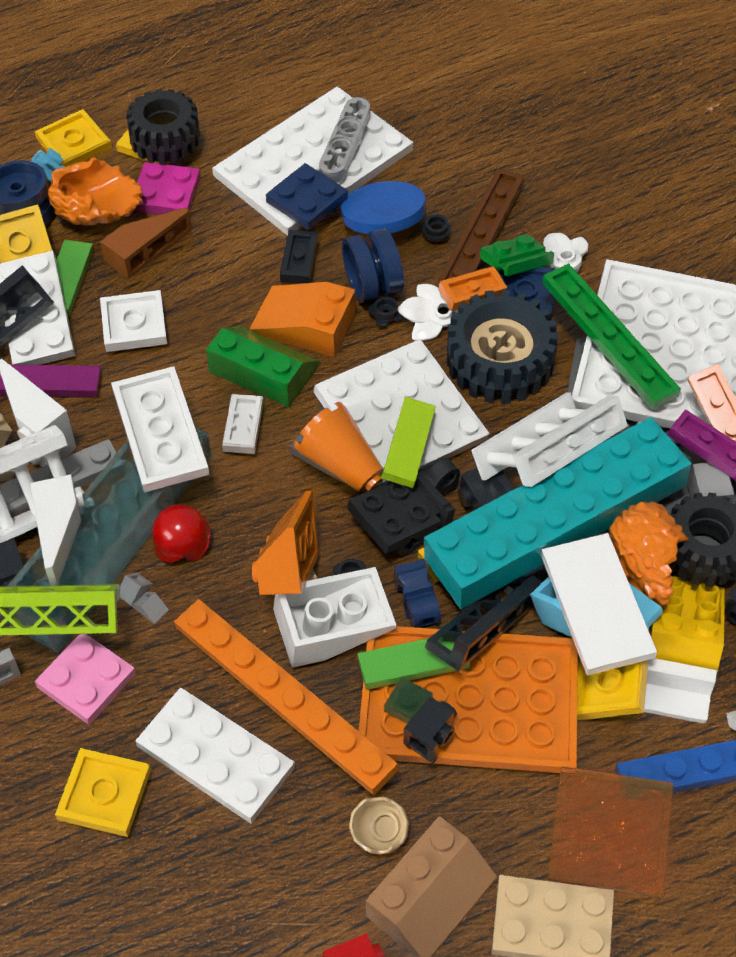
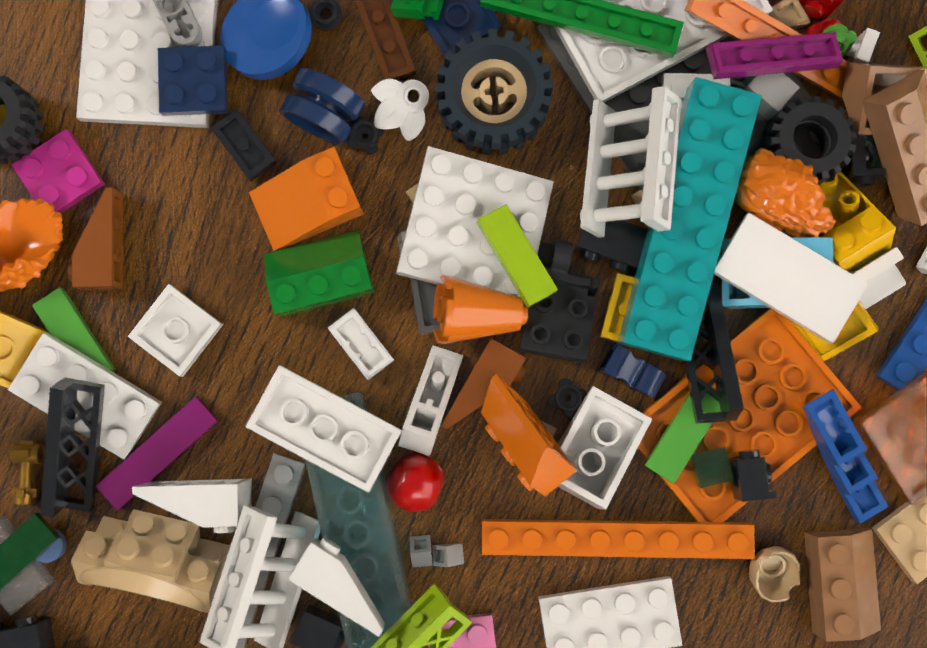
camera: 45 degrees left, 30 degrees up
orange plate [438,266,507,311] -> none
none -> white slope [398,345,464,456]
none -> dark orange slope [441,338,527,429]
none -> blue slope [803,389,888,523]

